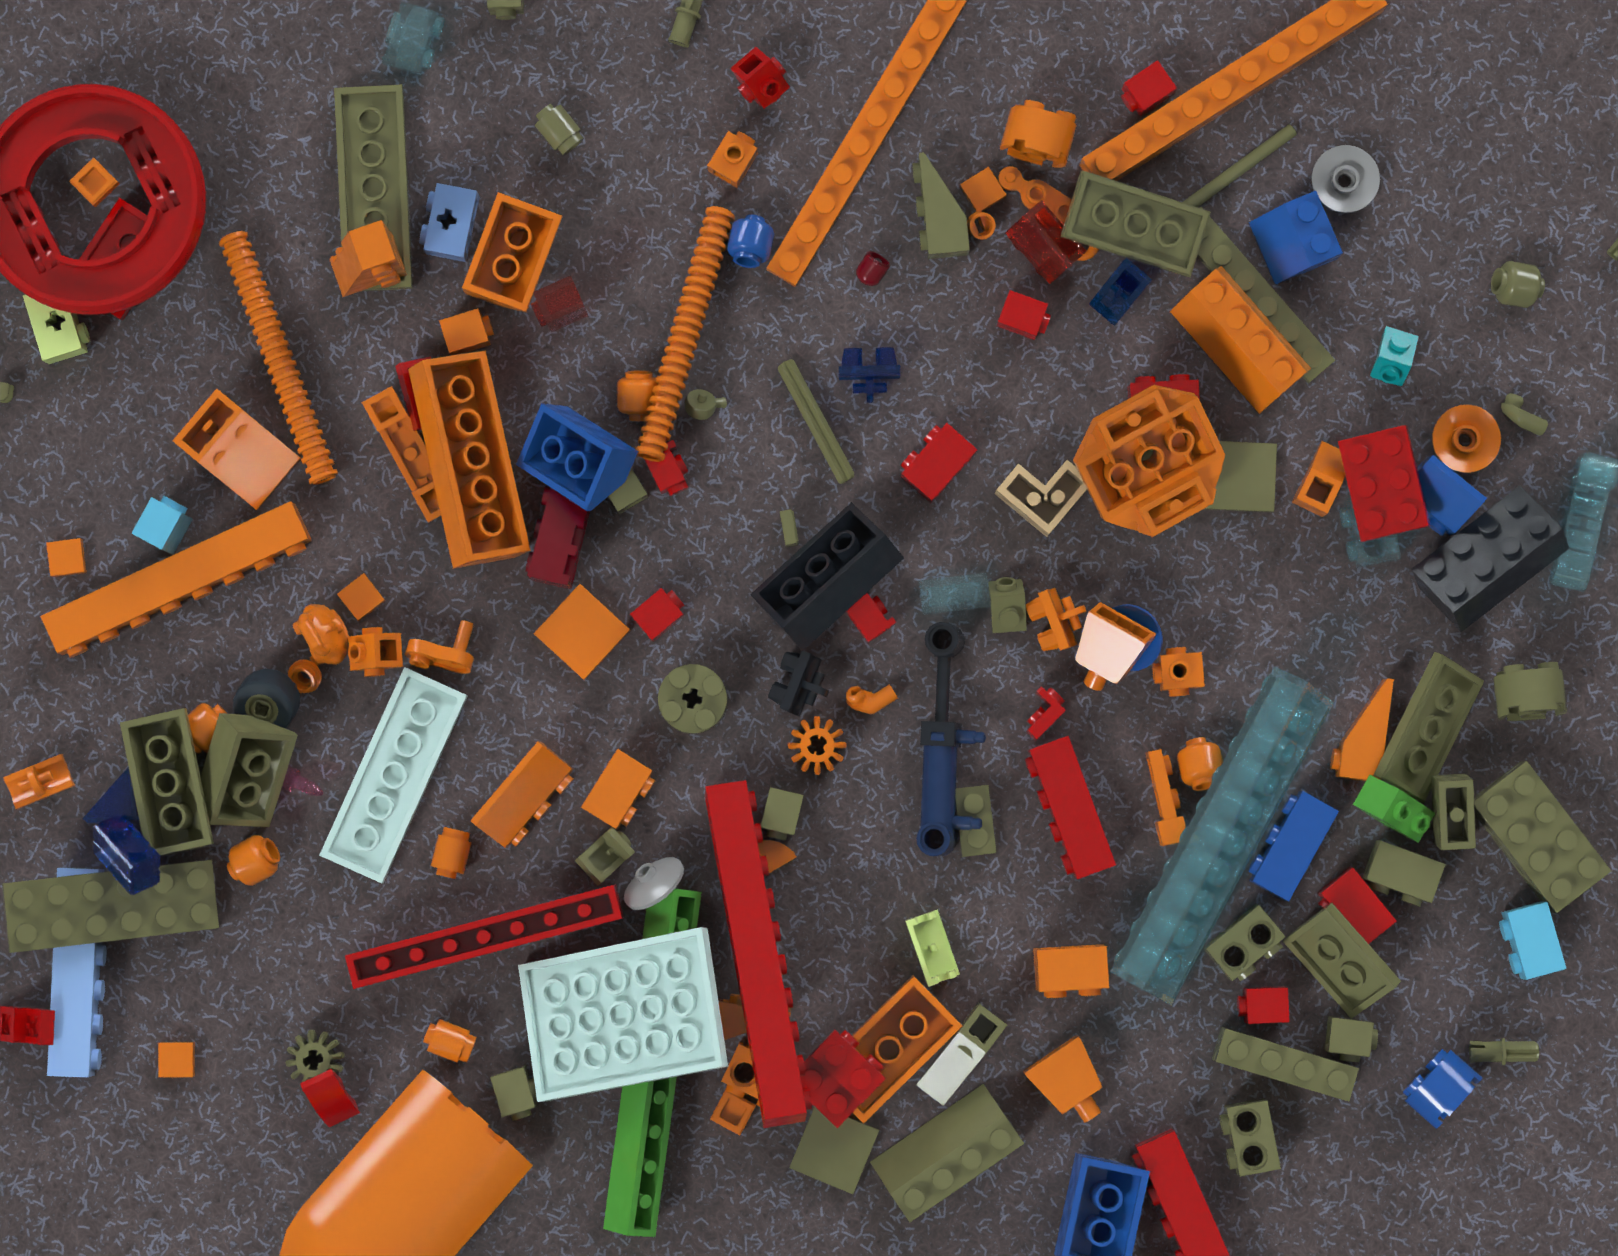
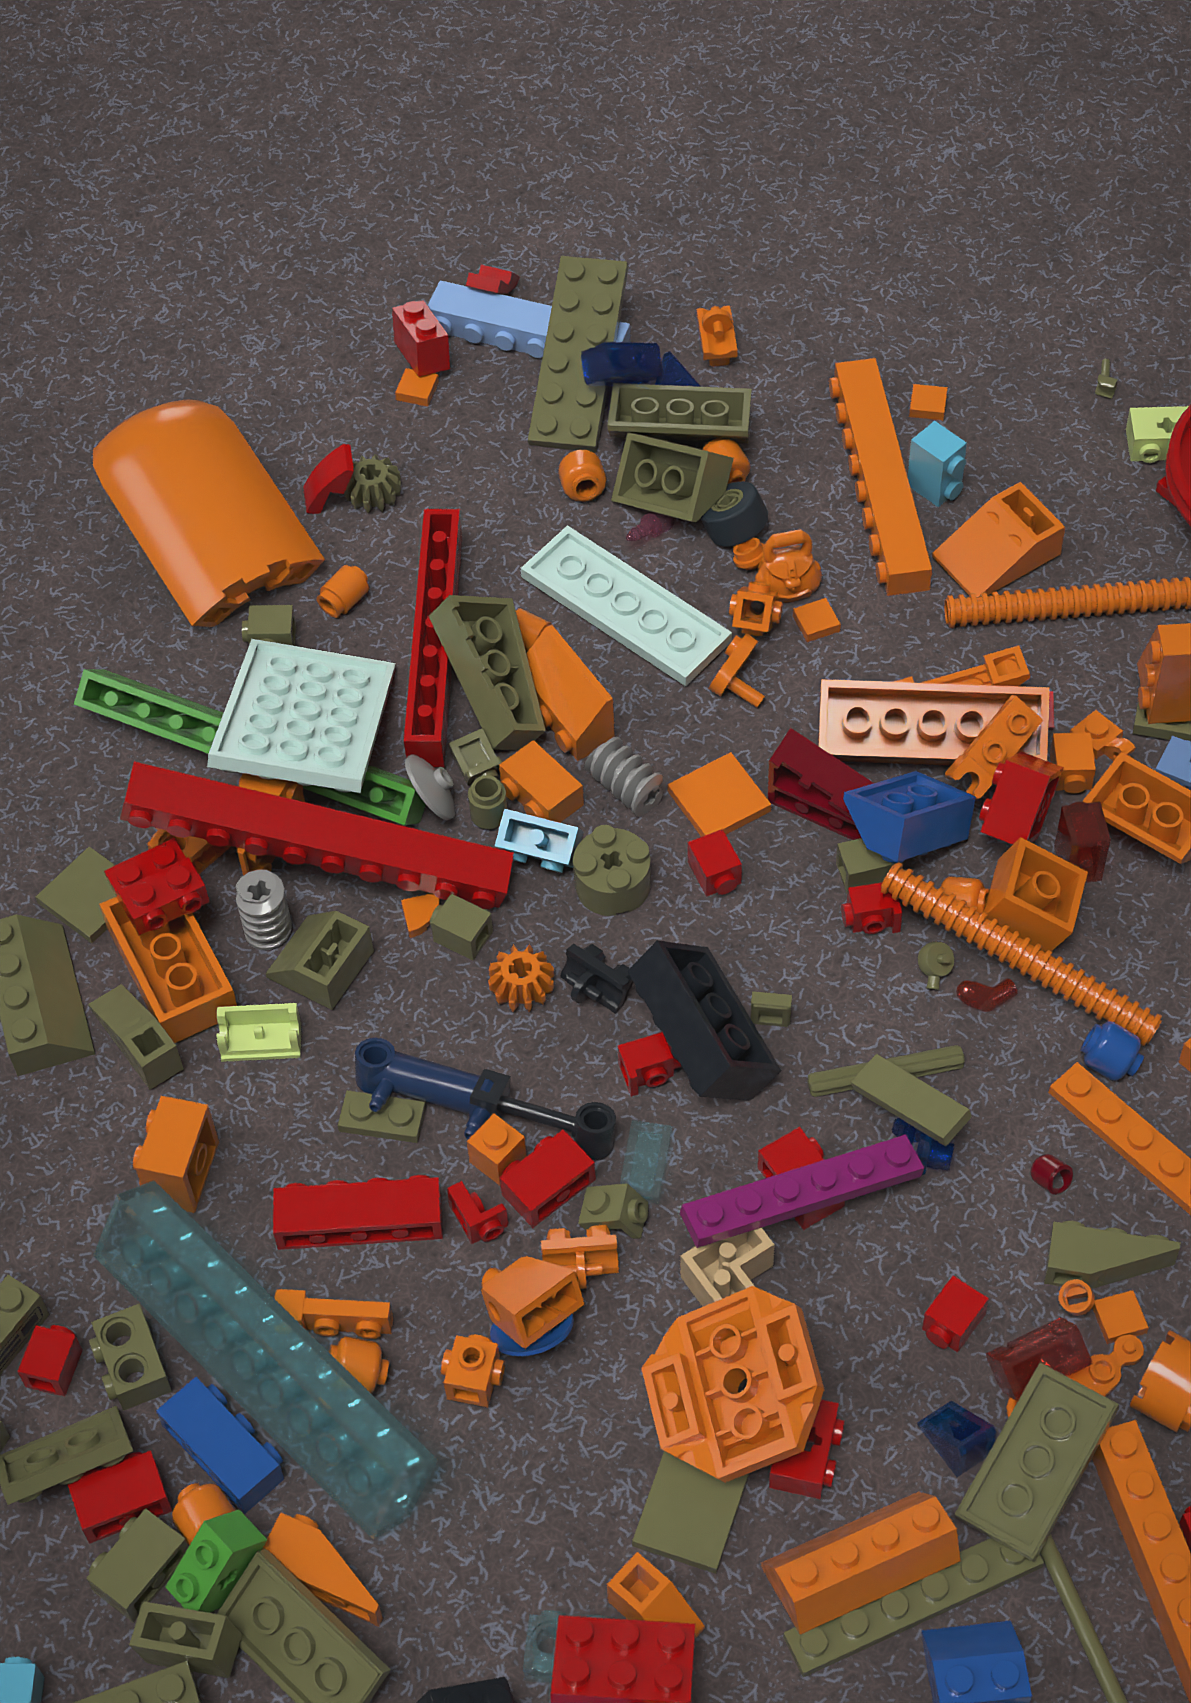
camera: 105 degrees right, 30 degrees down
orange arm [846,684,898,714] -> none
orange torso [1023,1035,1102,1123] -> none
none -> orange head [172,1483,236,1545]
none -> light grey piece [235,870,292,950]
none -> olive slope [266,911,374,1010]
none -> red brick [392,300,450,377]
none -> olive wedge [429,595,546,750]
none -> orange brick [467,1113,527,1186]
none -> olive brick [468,775,507,829]
none -> medium azure brick [495,809,583,873]
none -> red brick [499,1129,596,1228]
none -> light grey piece [584,737,664,816]
none -> magenta plate [680,1135,924,1248]
none -> olive tile [851,1054,972,1146]
none -> orange plate [945,695,1043,800]
none -> clear red arm [956,978,1018,1012]
none -> red brick [979,751,1064,844]
none -> orange brick [984,837,1088,952]
none -> orange plate [1070,710,1136,762]

